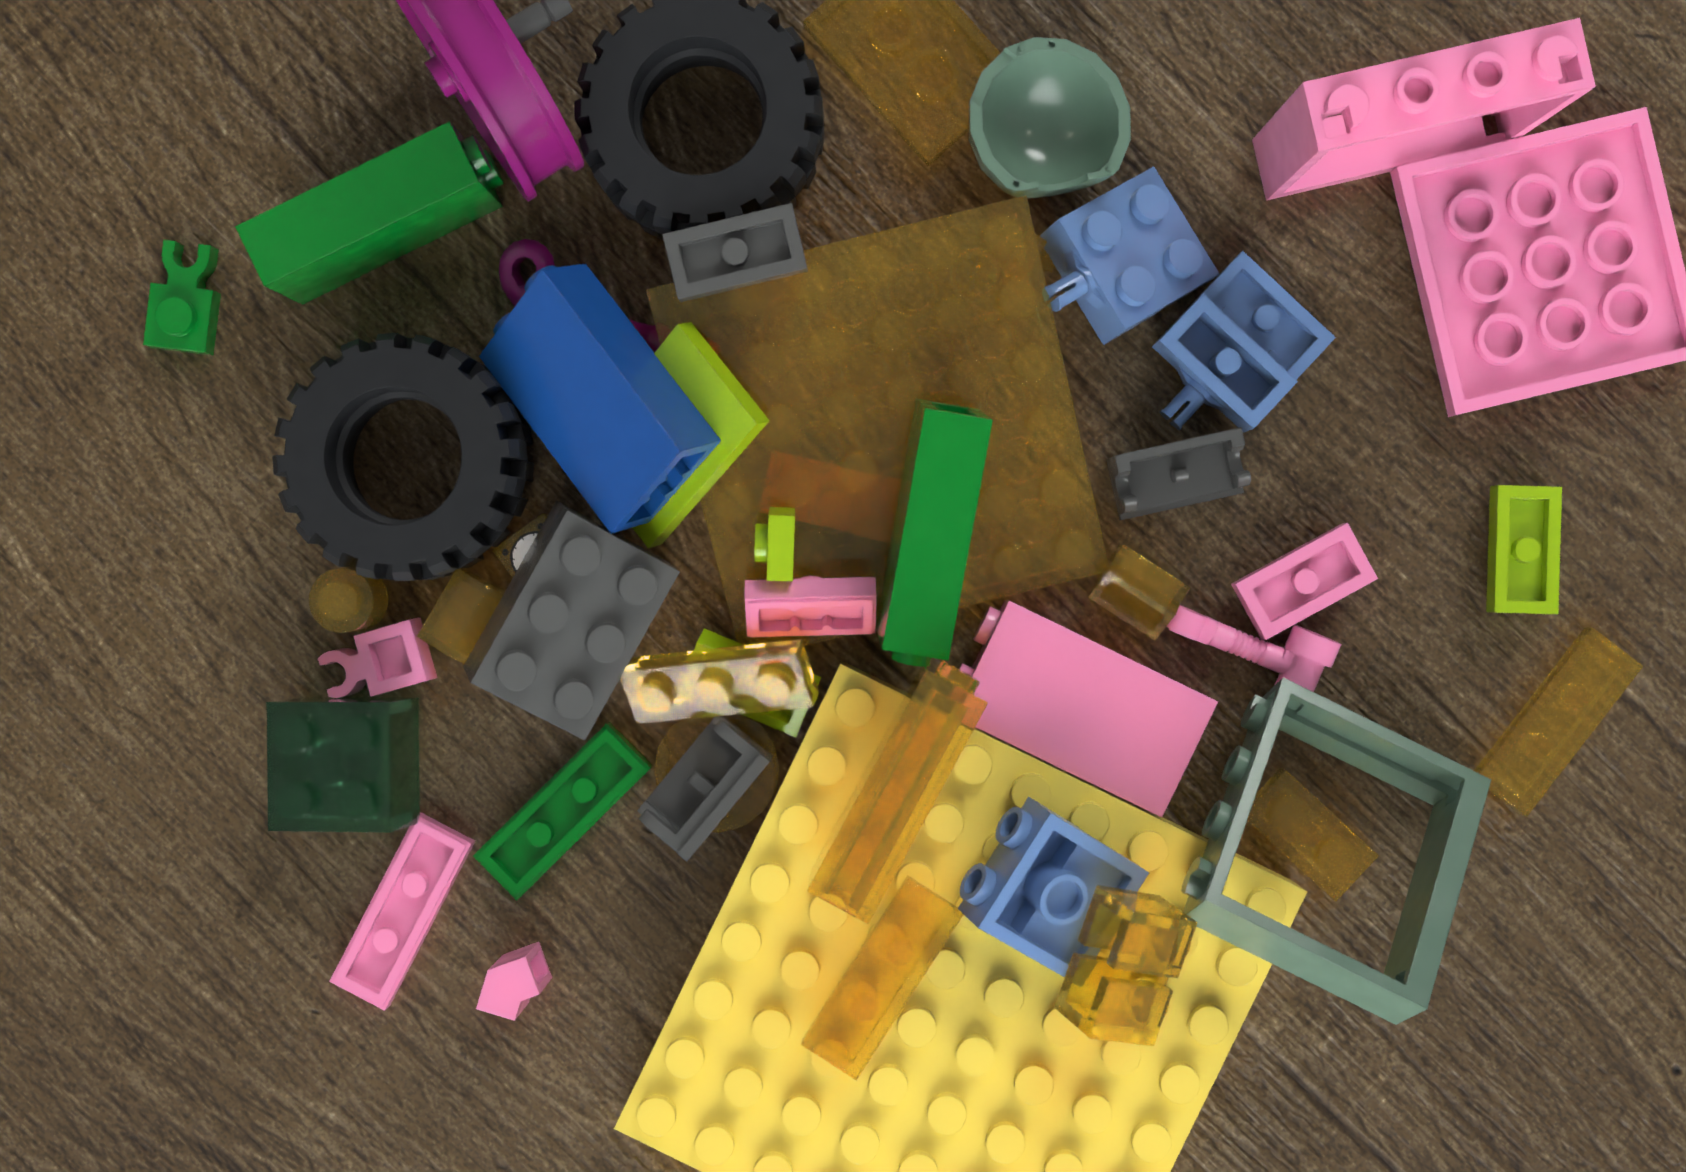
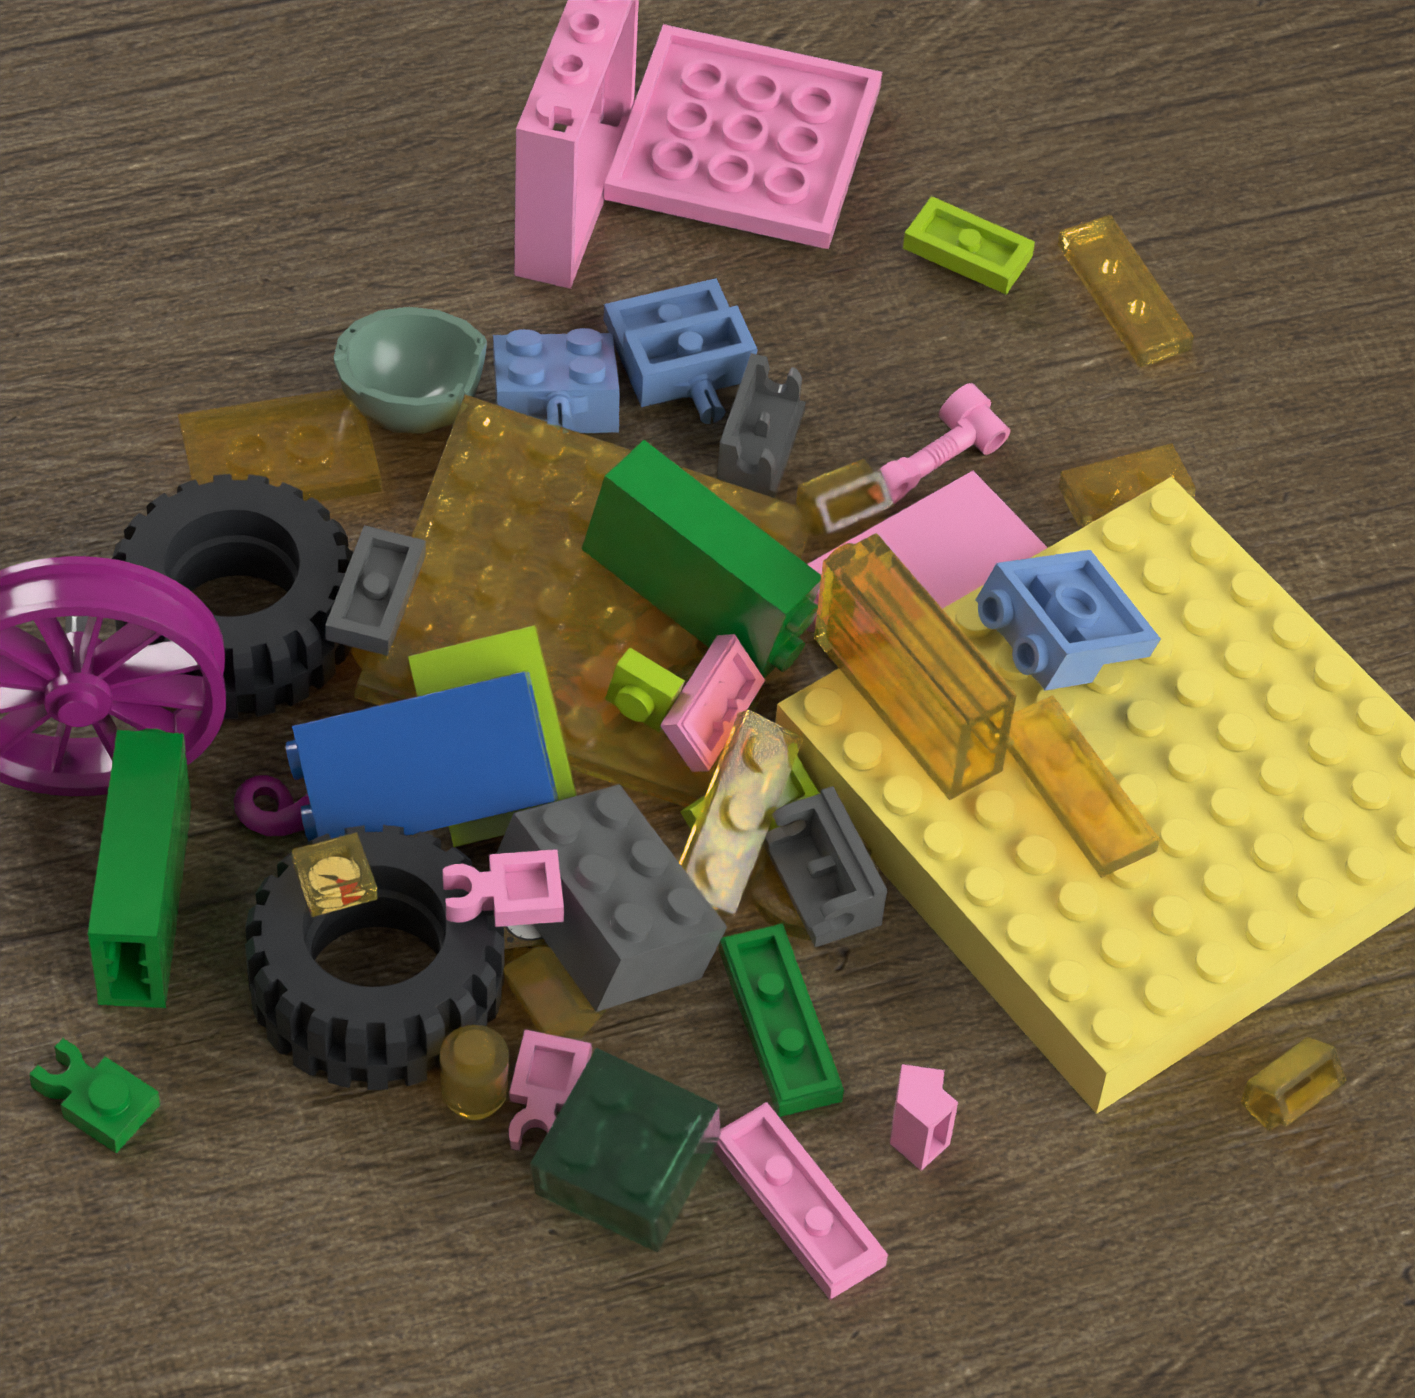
camera: 60 degrees left, 35 degrees down
clear yellow piece [1054,885,1198,1046] -> none
sand green window [1181,677,1491,1025] -> none
bright pink plate [1231,523,1378,640] -> none
none -> clear yellow tile [292,832,377,917]
none -> bright pink plate [443,849,564,927]

